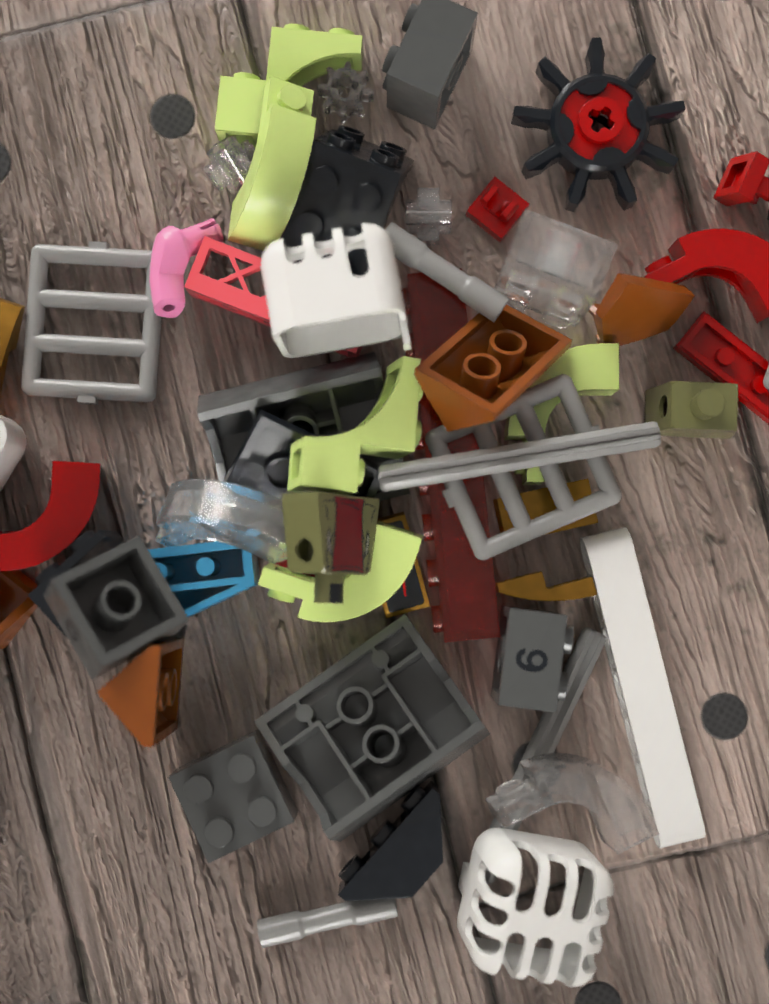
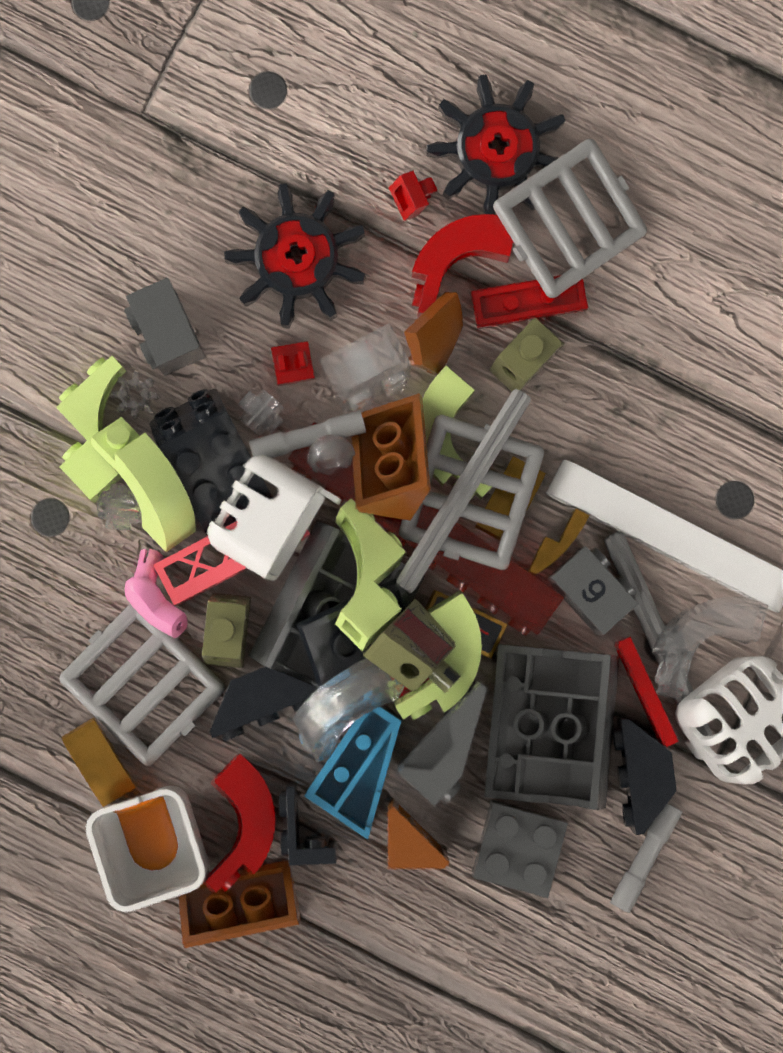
camera: 55 degrees left, 0 degrees up
dark grey brick [43,536,189,680] -> none
none -> olive torso [202,593,251,668]
none -> black slope [210,666,320,742]
none -> clear plate [307,434,355,475]
none -> dark grey piece [398,680,487,806]
none -> red tile [614,636,679,747]

